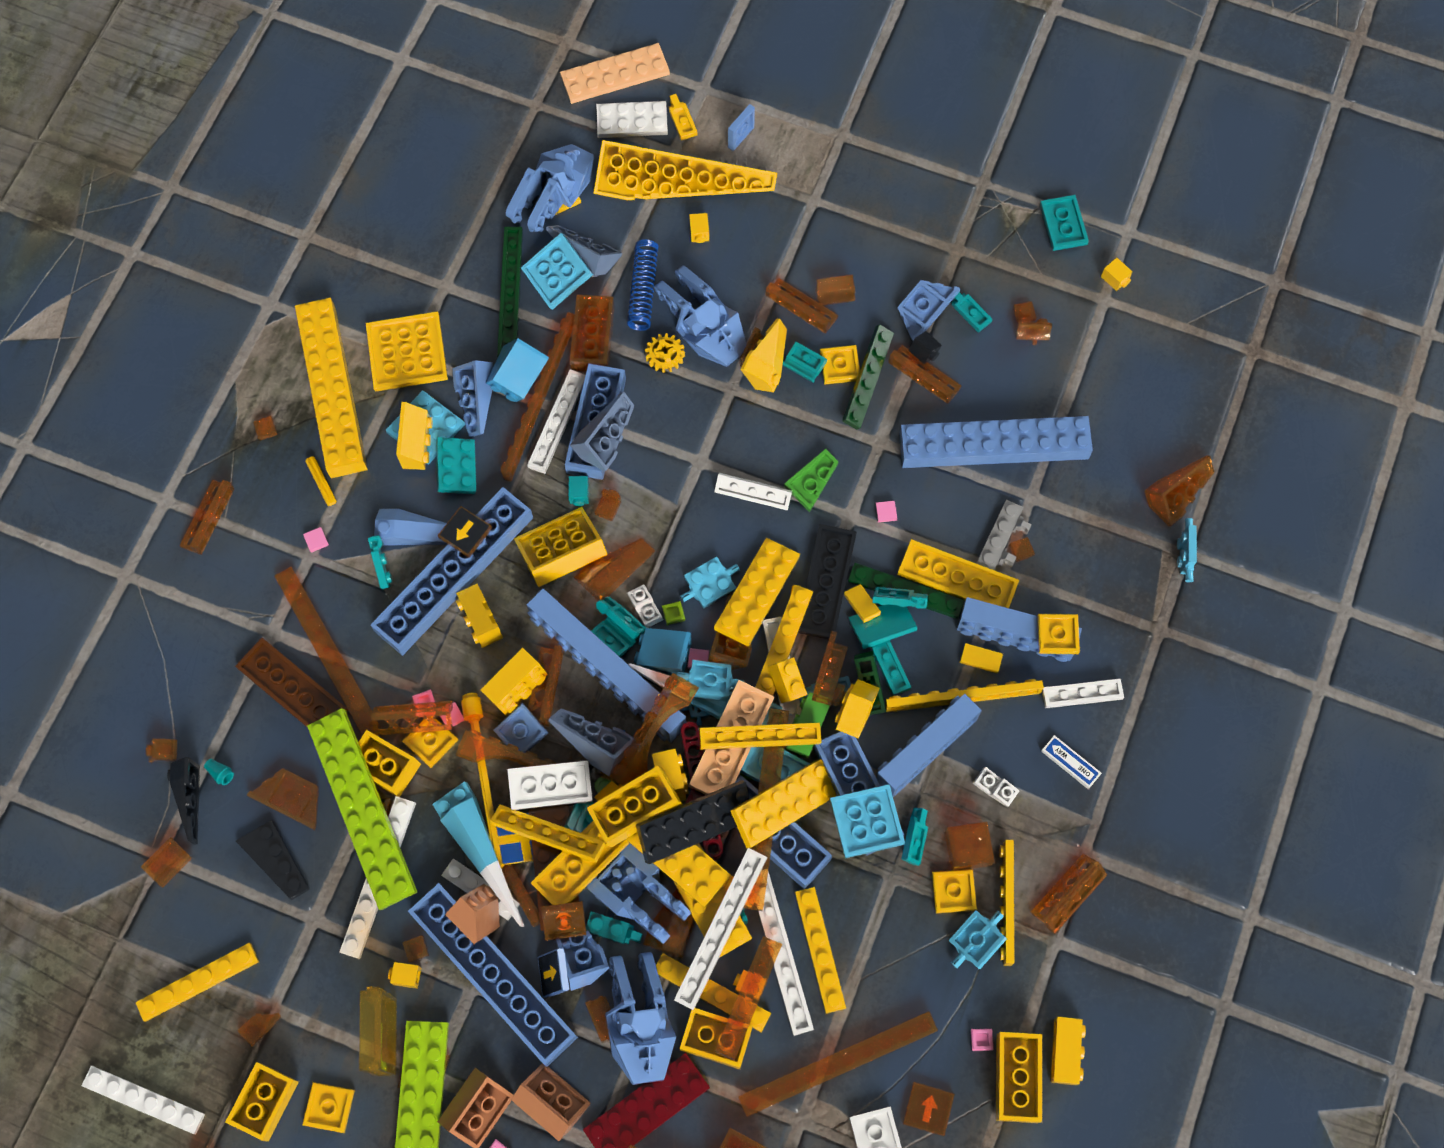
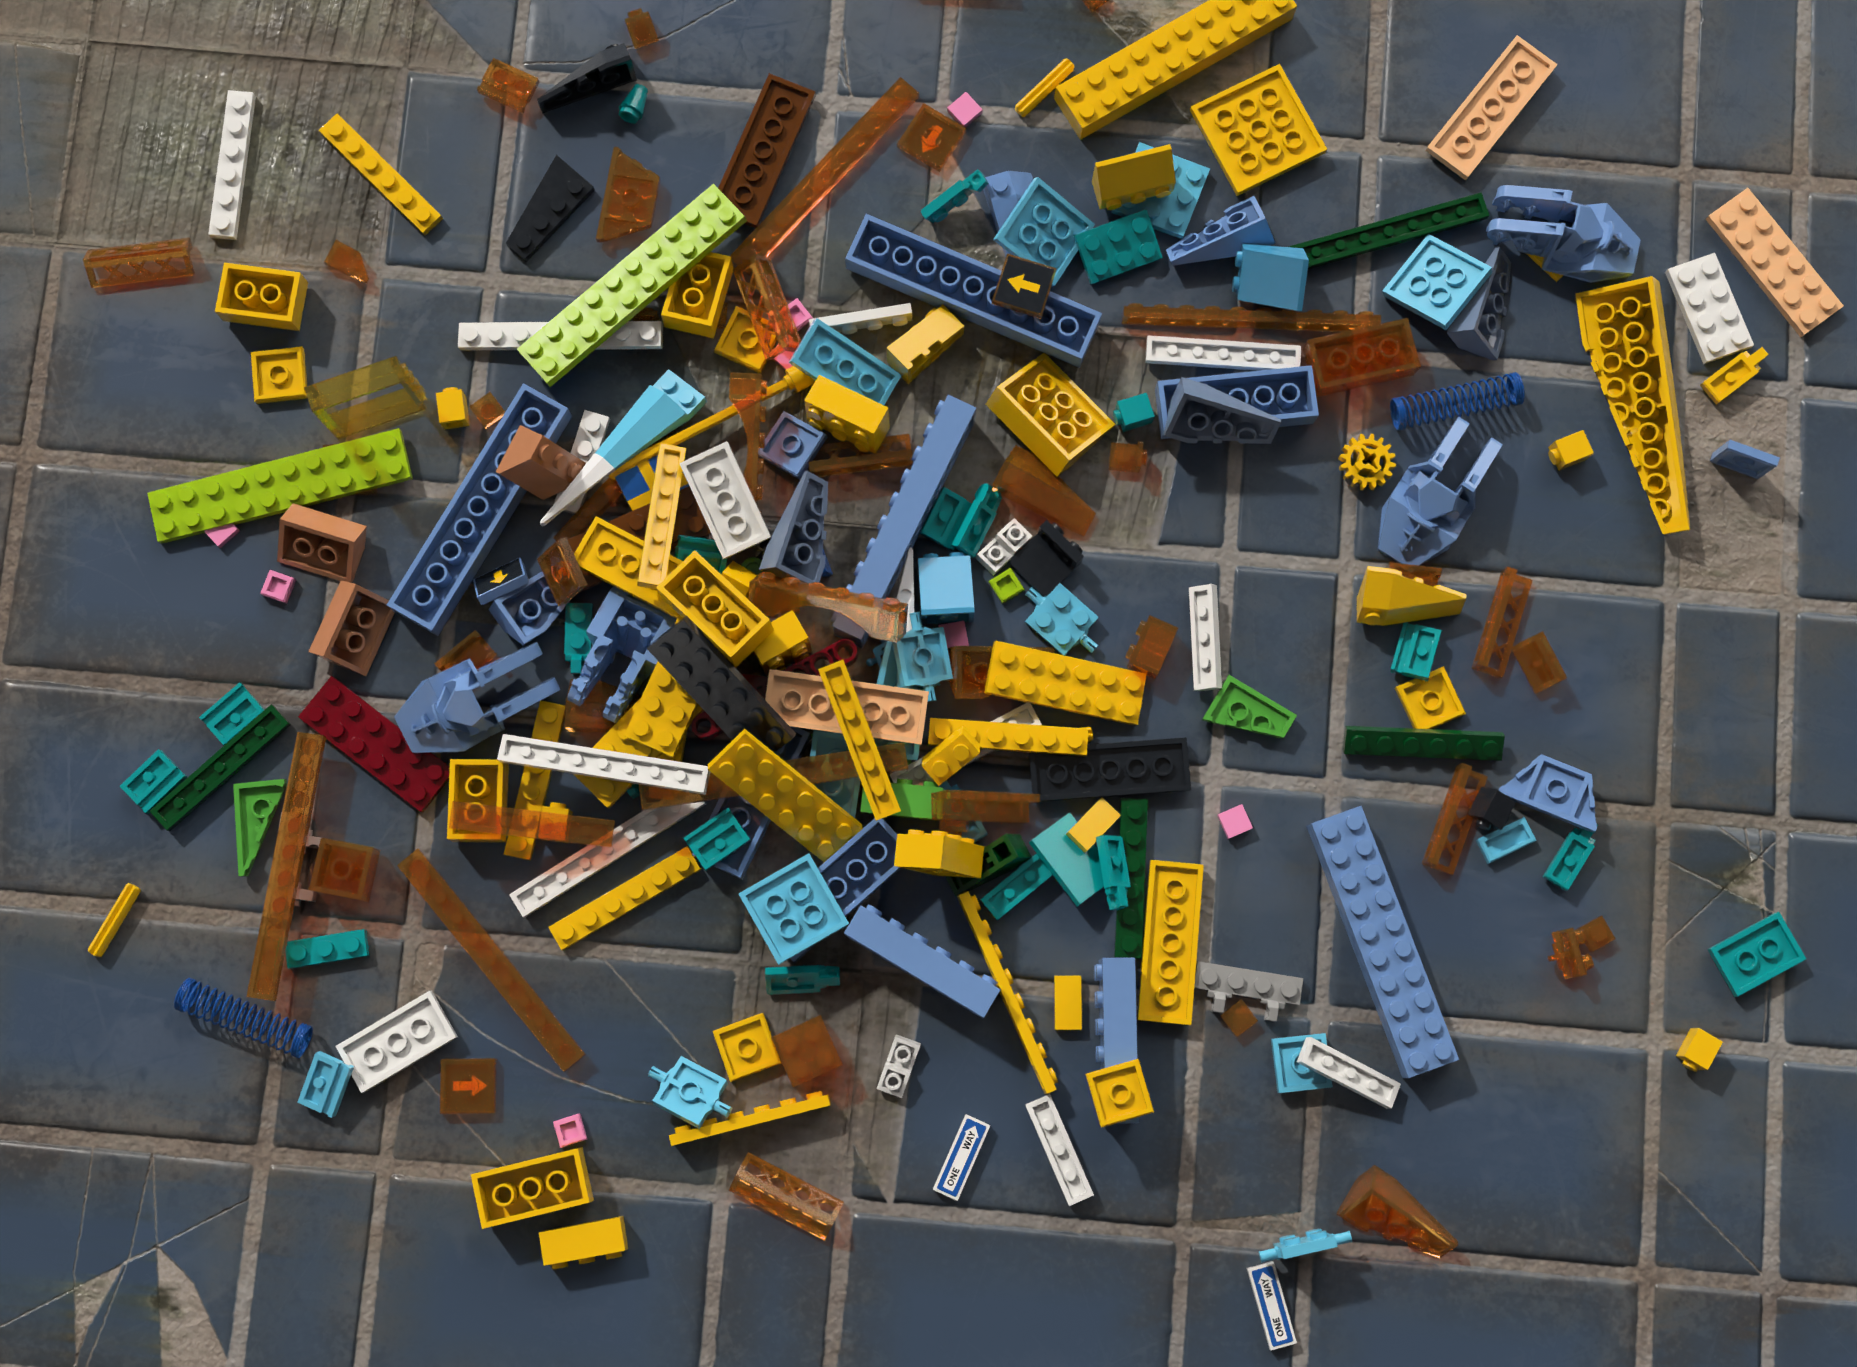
camera: 70 degrees right, 10 degrees up
none -> teal plate [684,808,751,871]
none -> medium azure plate [789,318,902,405]
none -> white plate [809,303,912,334]
none -> clear orange tile [897,103,966,172]
none -> medium azure plate [993,177,1095,287]
none -> black bracket [1010,520,1084,597]
none -> clear orange brick [1125,615,1178,679]
none -> tile [1246,1261,1297,1350]
none -> medium azure plate [1271,1033,1333,1093]
none -> white plate [1297,1037,1401,1109]
none -> light nougat plate [1425,35,1558,180]
none -> medium azure tile [1476,817,1537,864]

